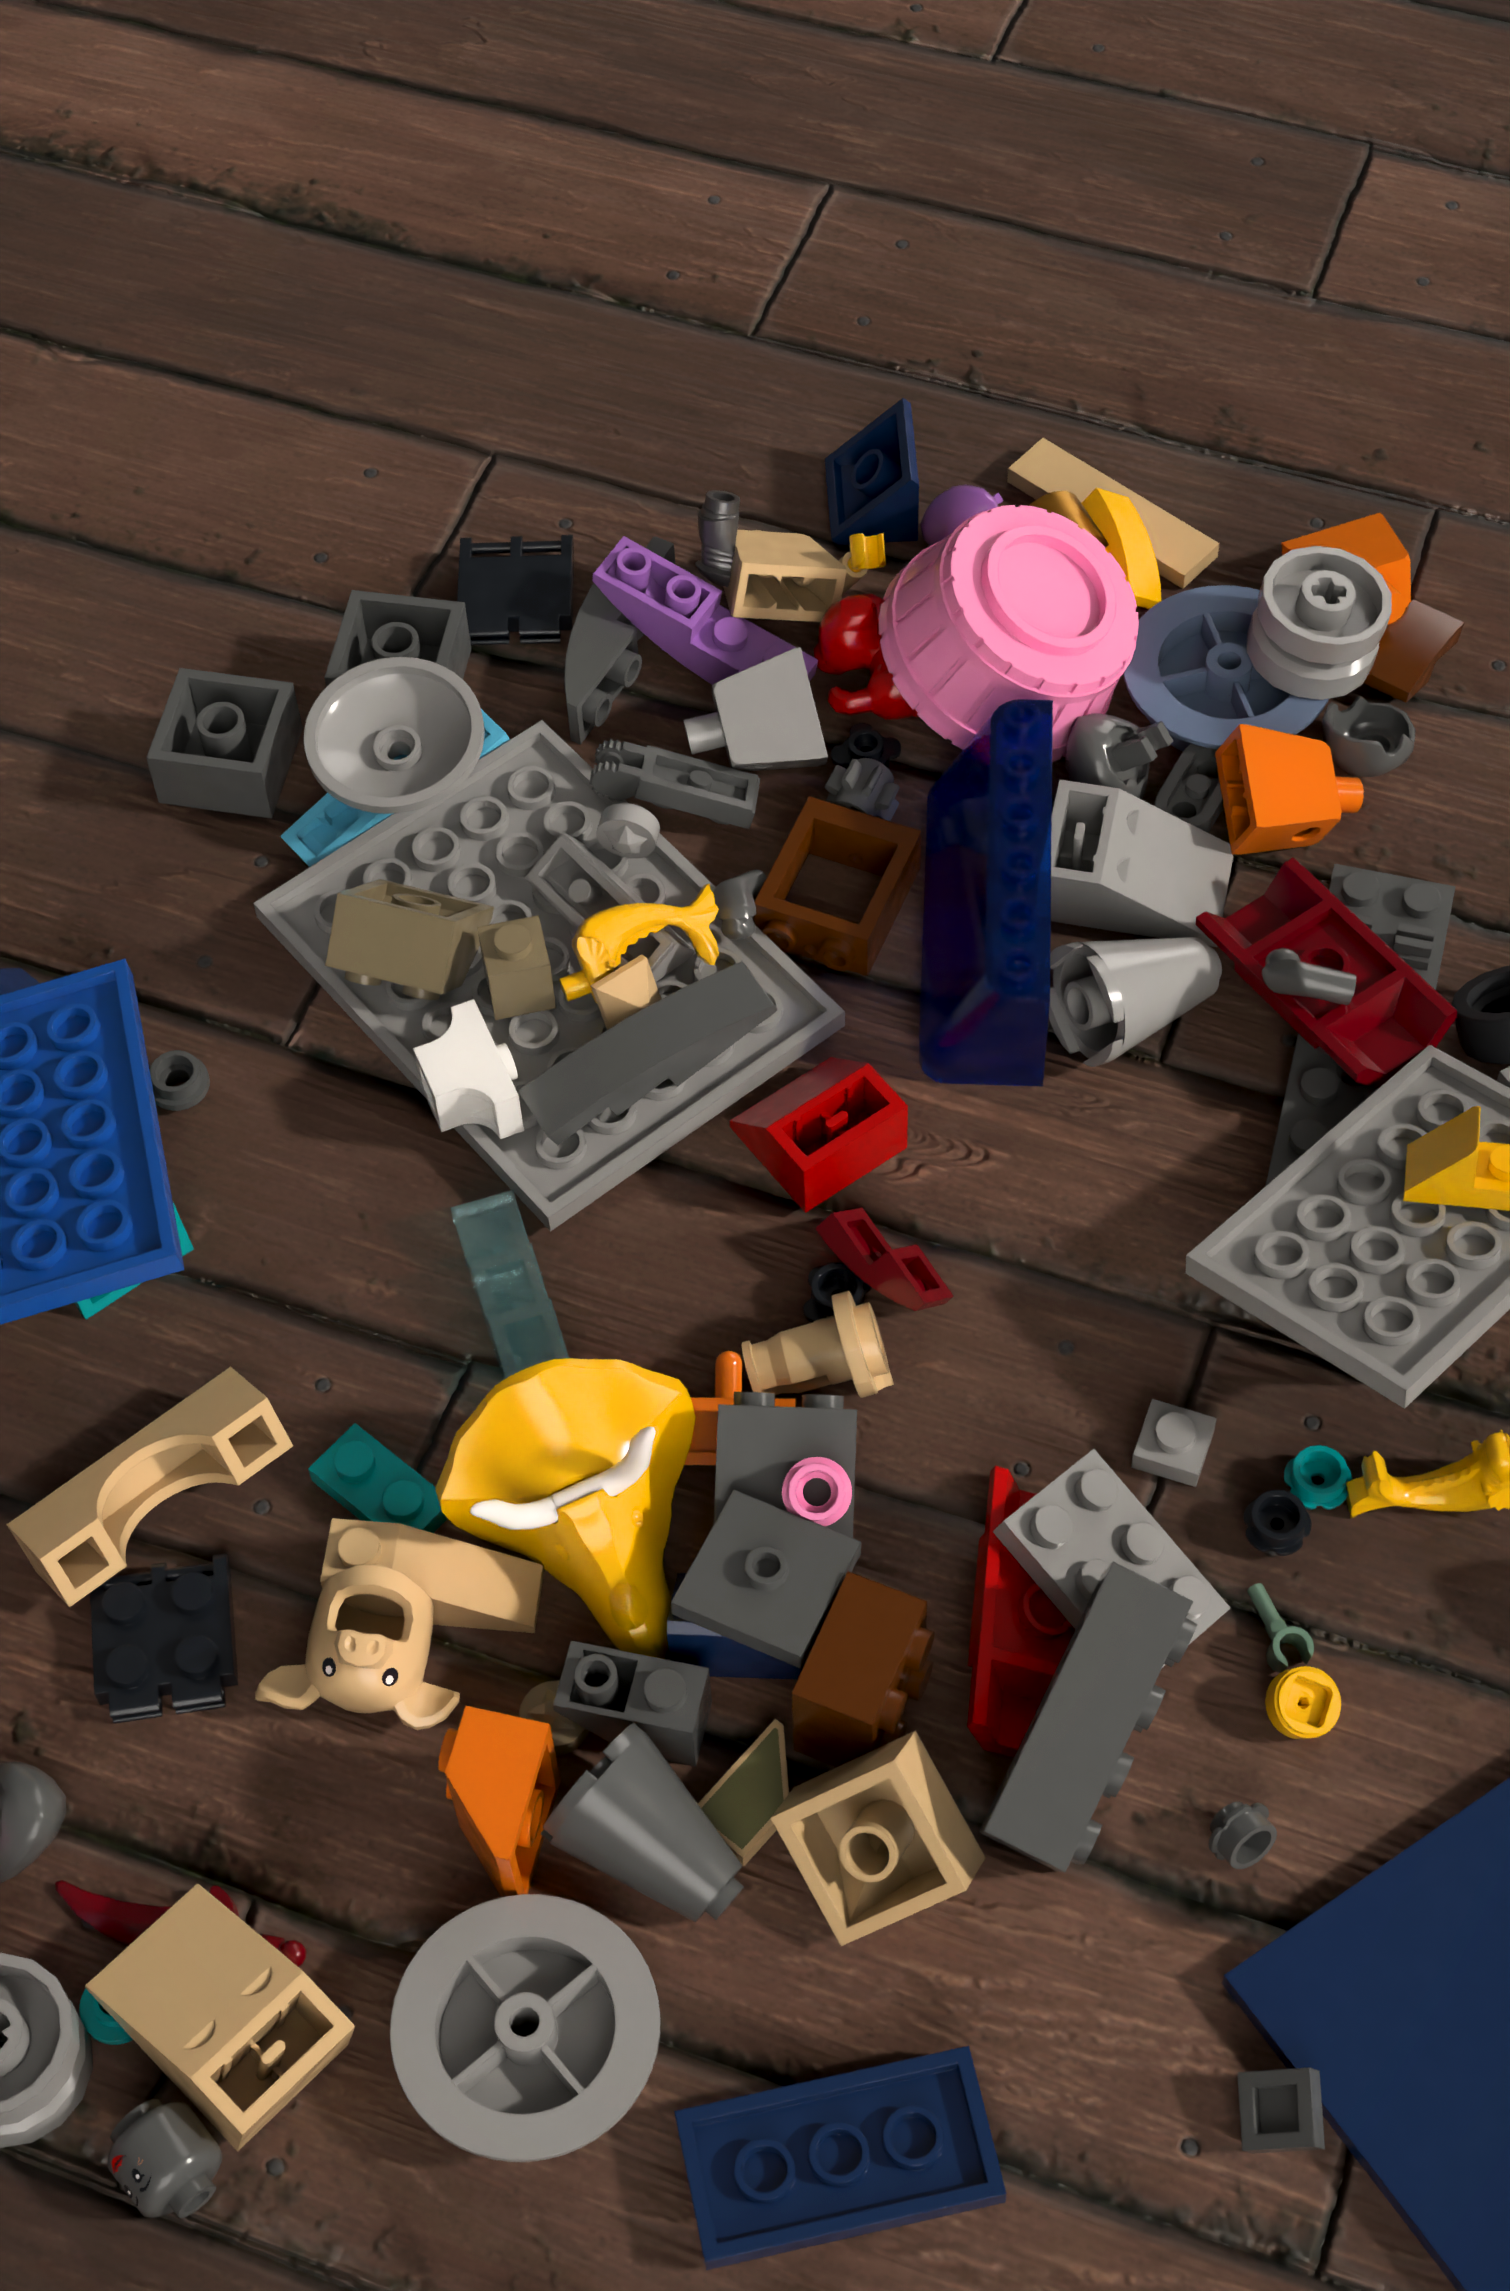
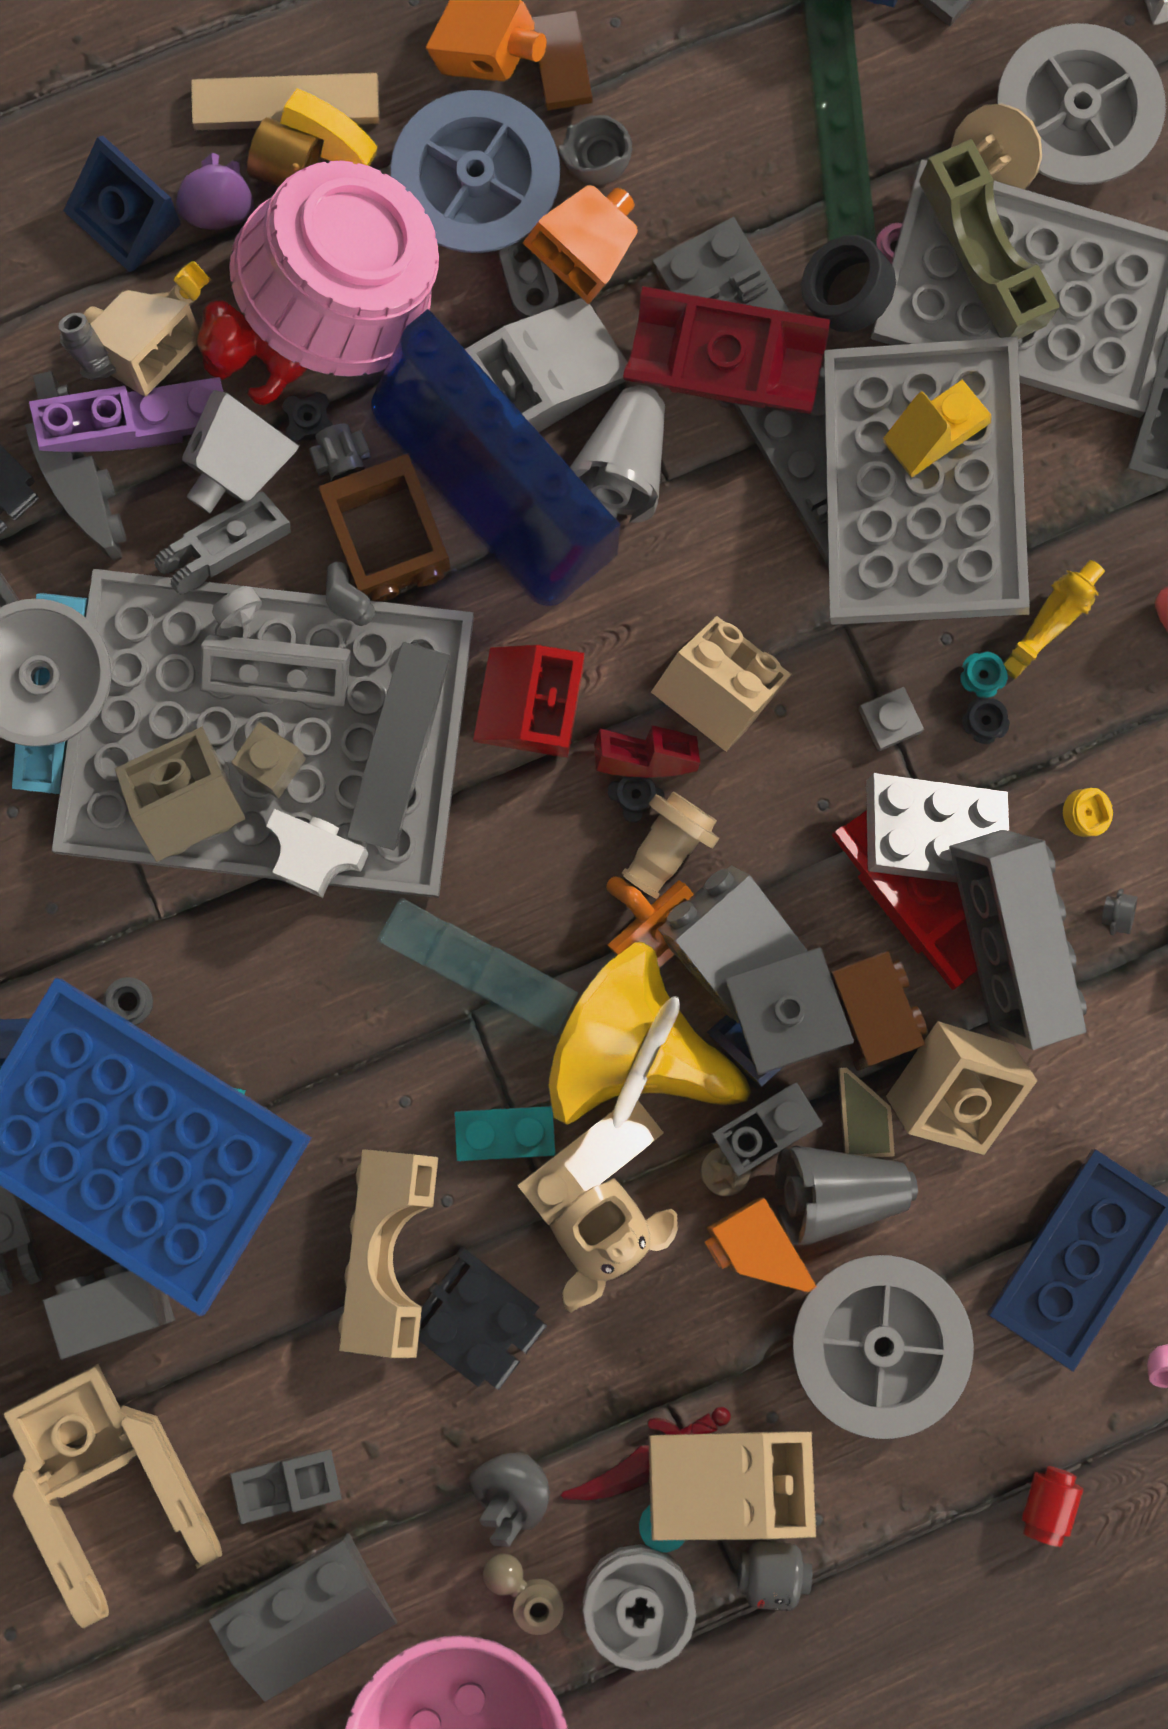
camera: 50 degrees left, 25 degrees up
yellow animal [559,884,719,1004] -> none
tan slope [591,954,661,1030] -> none
bright pink plate [782,1457,852,1527] -> none
dark grey piece [1065,713,1173,799] -> none
light grey wheel [1247,546,1392,700] -> none
sand green hand [1247,1583,1314,1673] -> none
dark grey arm [1261,948,1356,1005] -> none
none -> tan slope [651,616,791,752]

